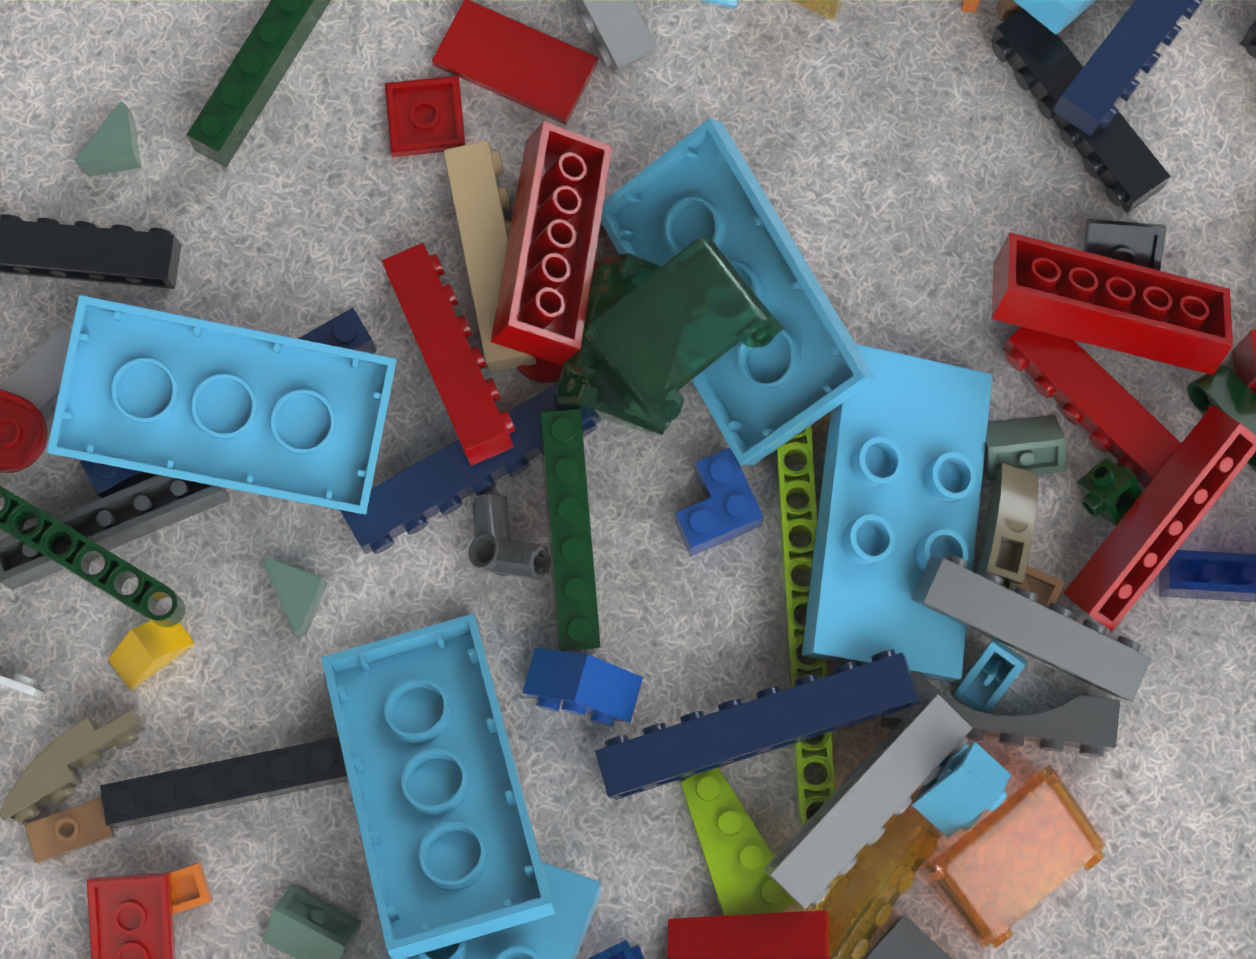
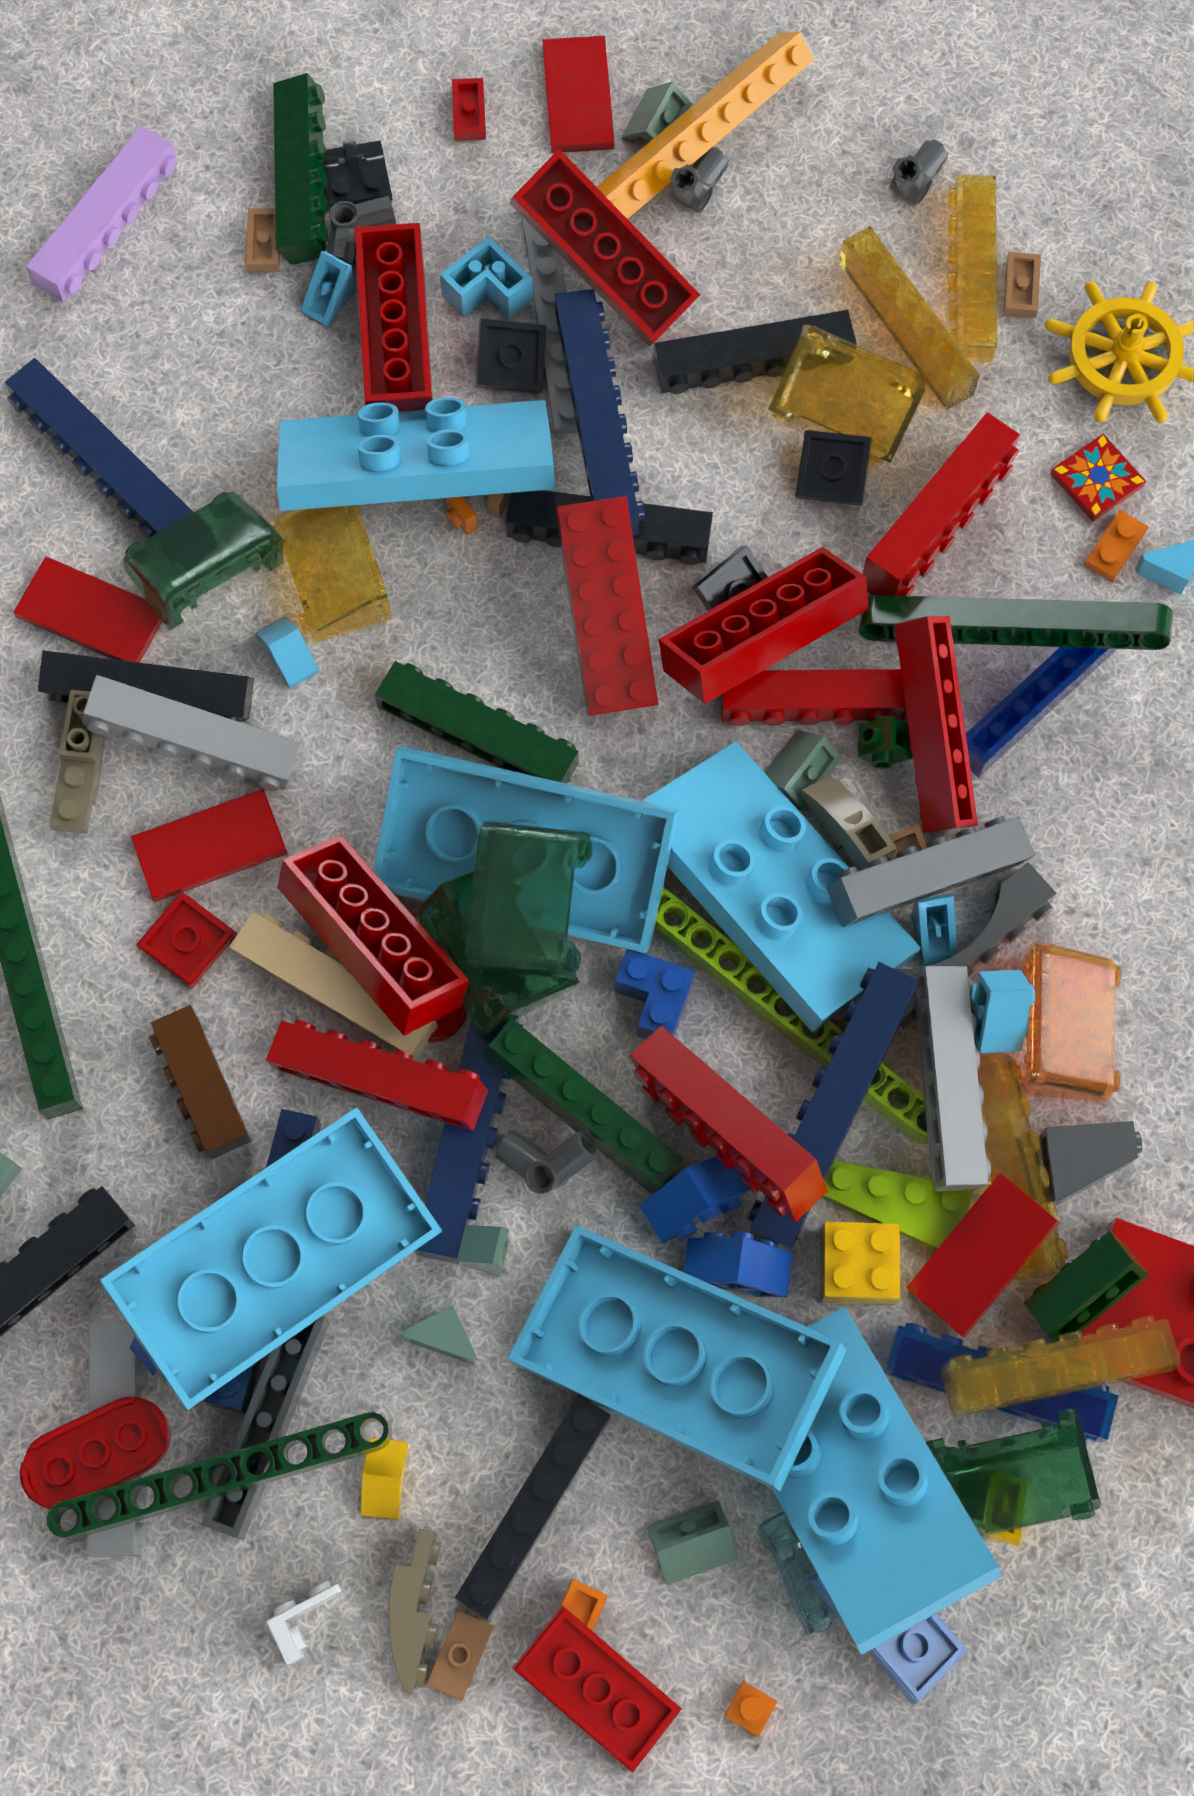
camera: 50 degrees left, 5 degrees down
none -> reddish brown brick [149,1005,252,1160]
none -> dark green brick [375,661,579,784]
none -> sand green slope [457,1225,509,1277]
none -> red brick [555,496,659,716]
none -> red brick [630,1025,828,1222]
none -> blue brick [684,1231,792,1298]
none -> yellow brick [821,1221,900,1305]

